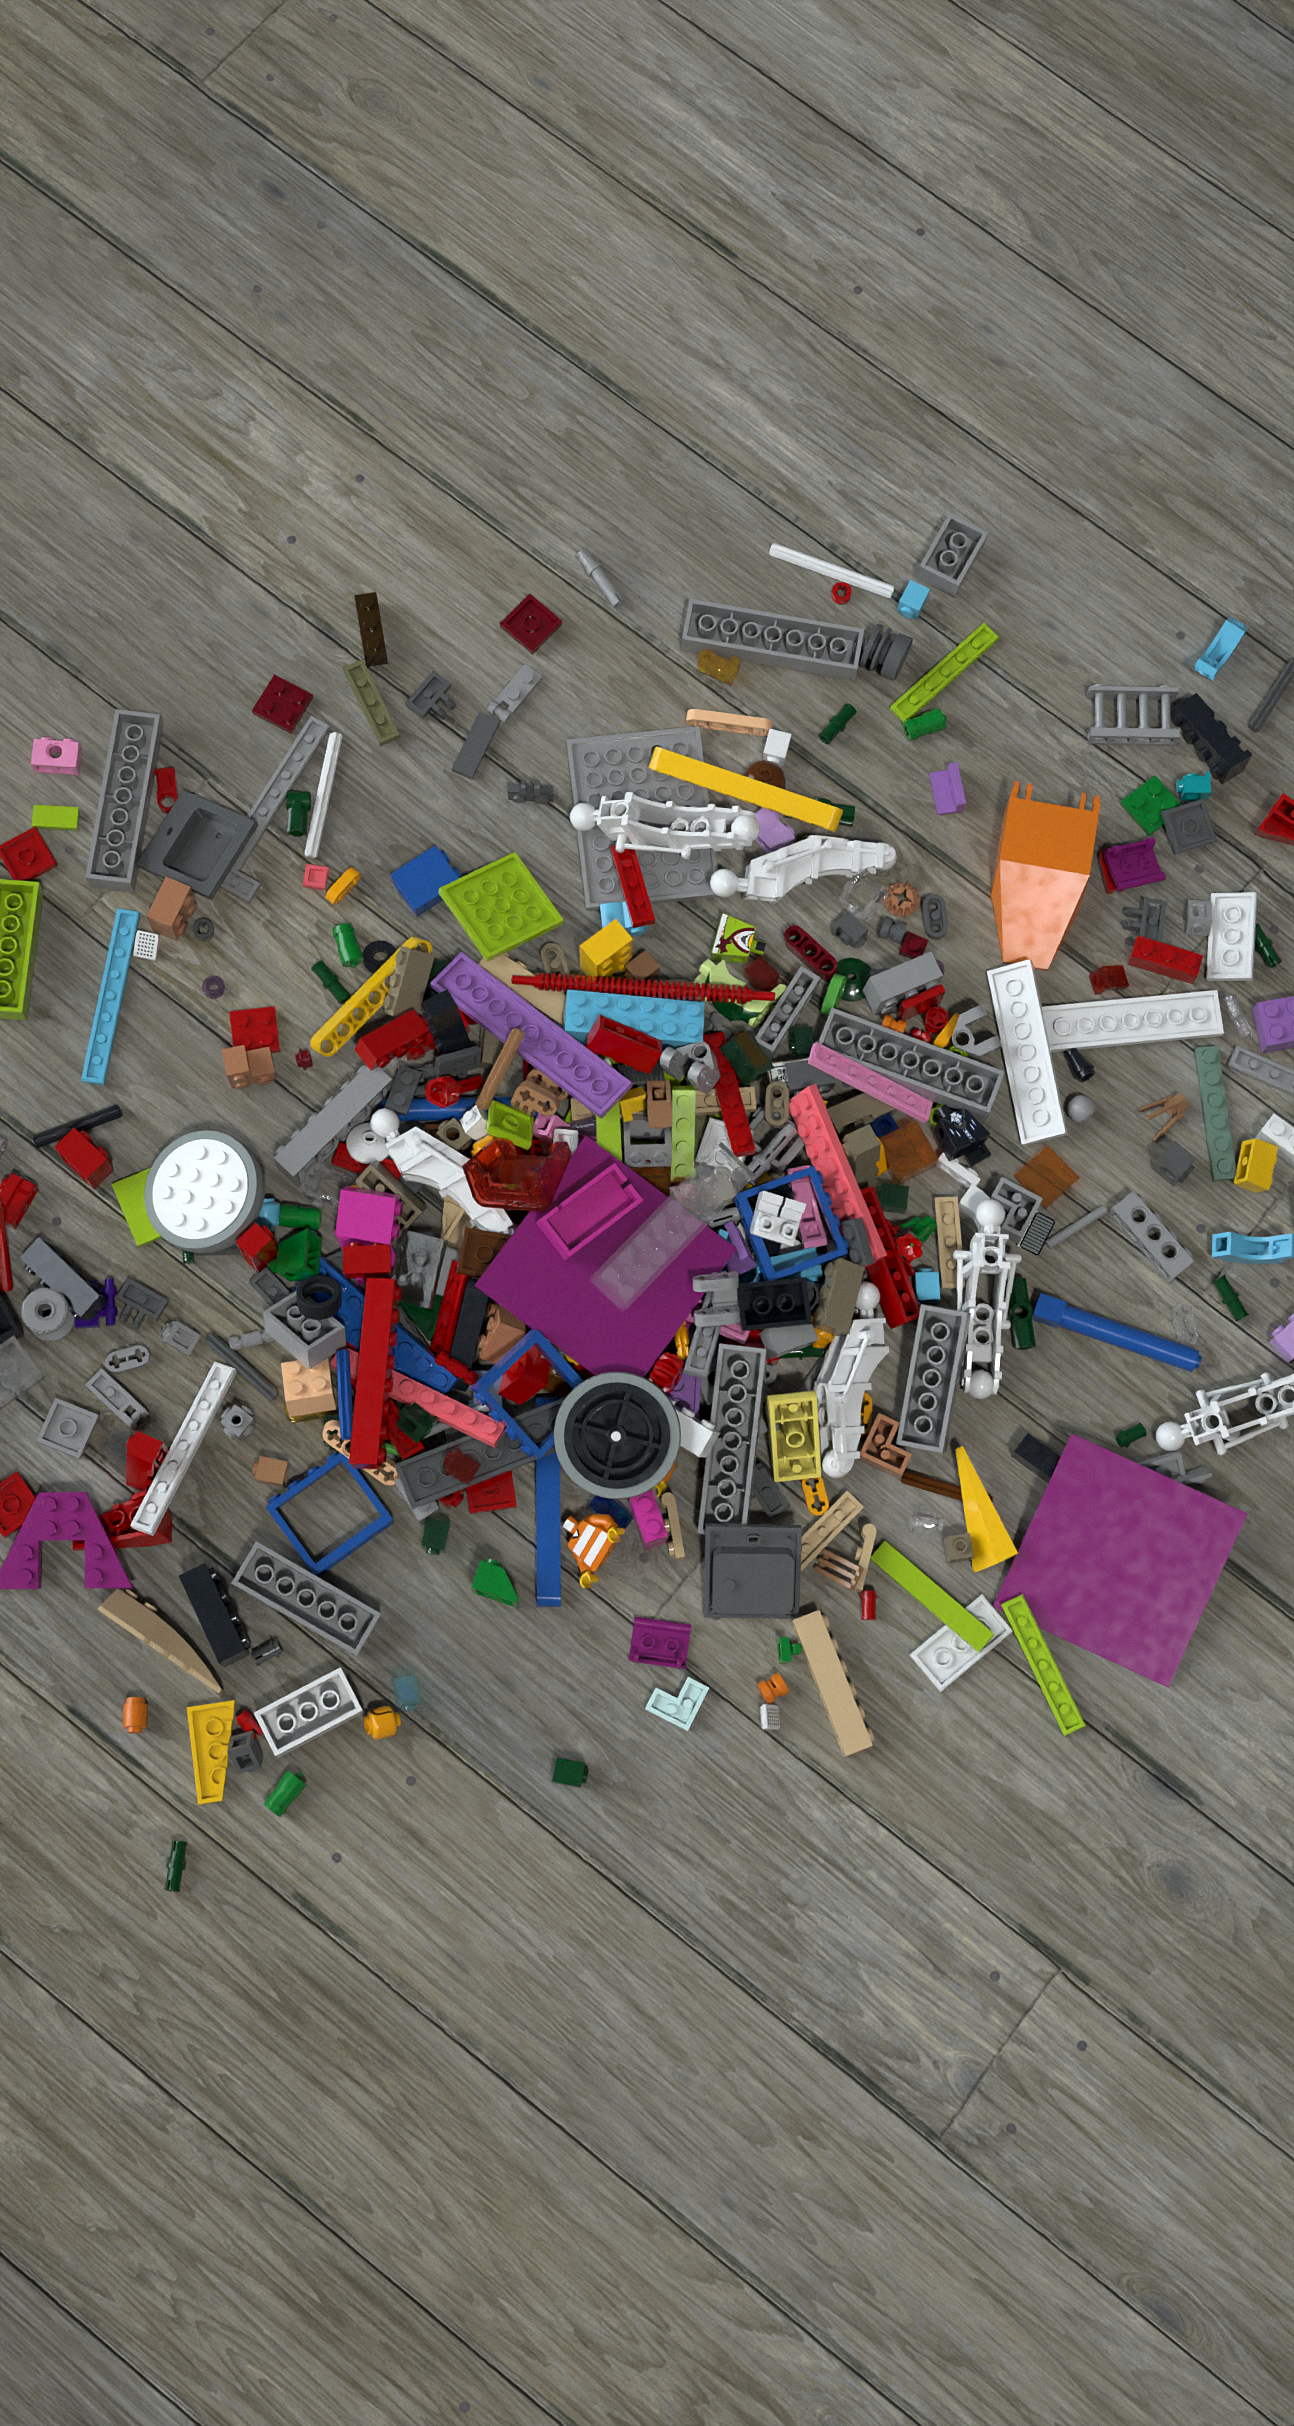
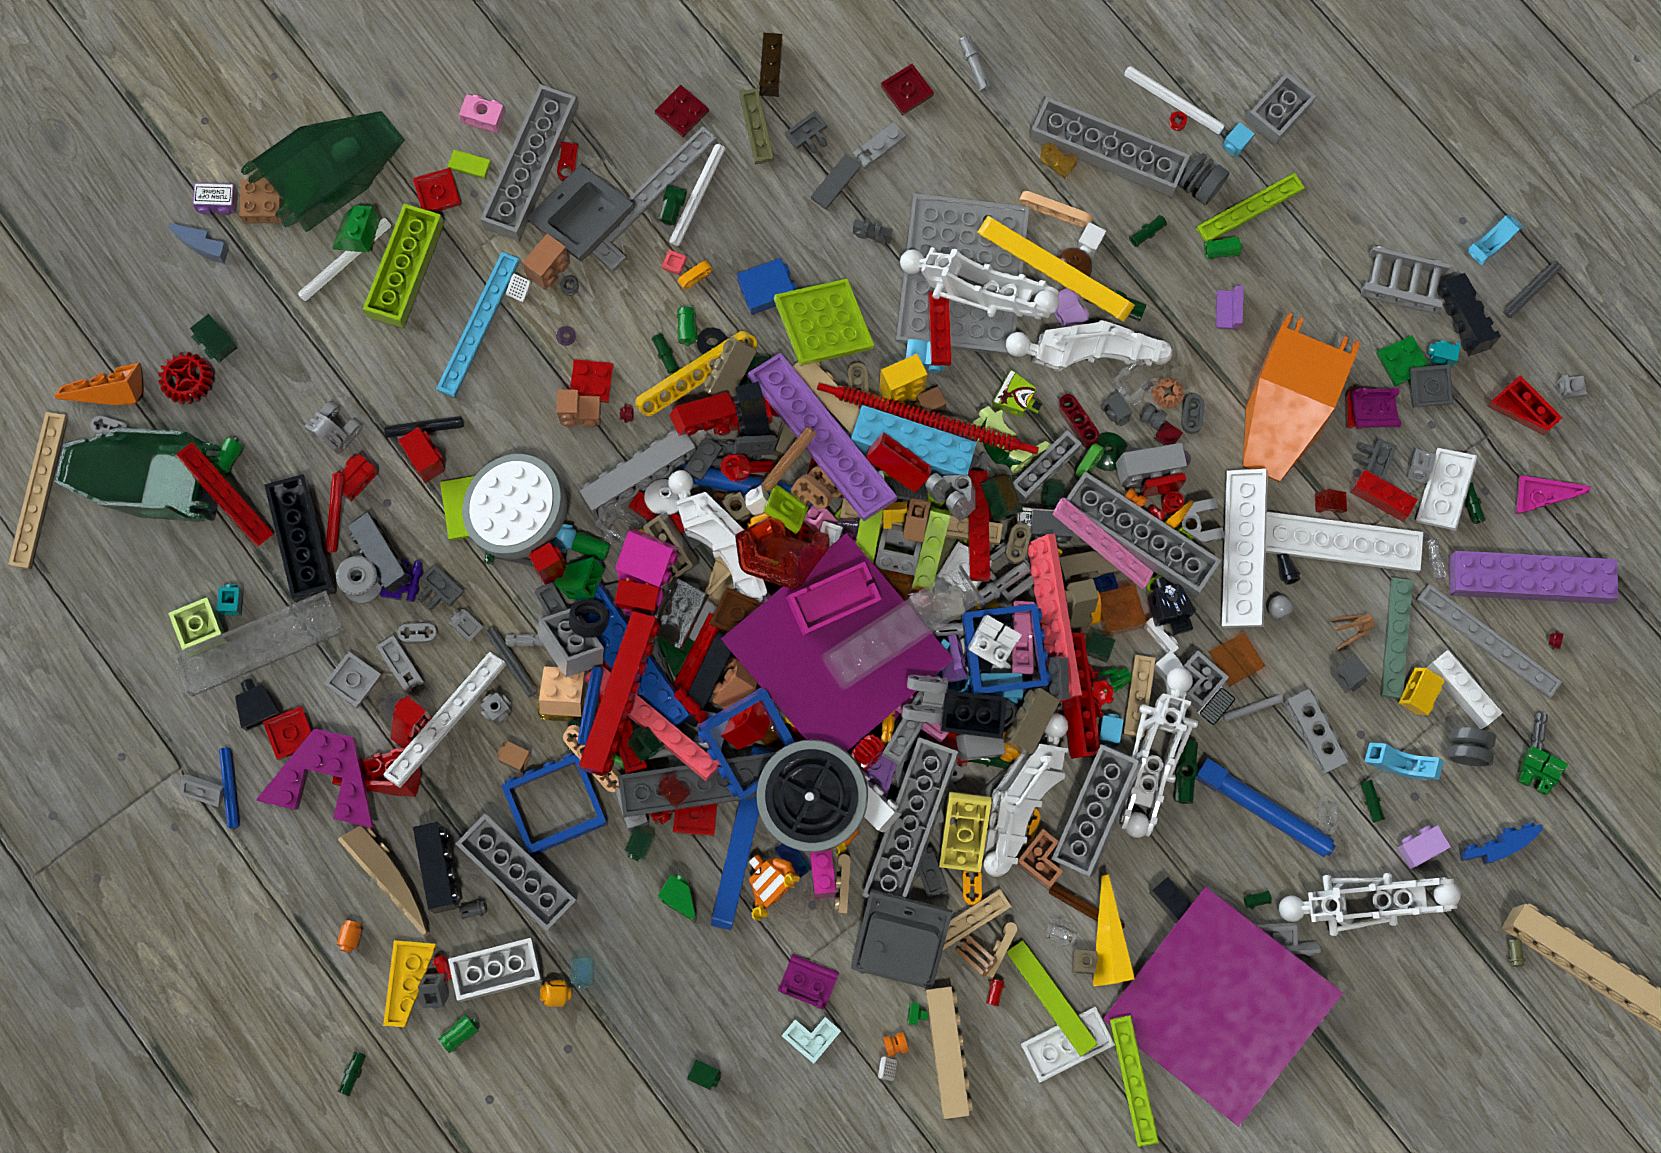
camera: 15 degrees right, 0 degrees up
clear red brick [743,955,780,992] -> none

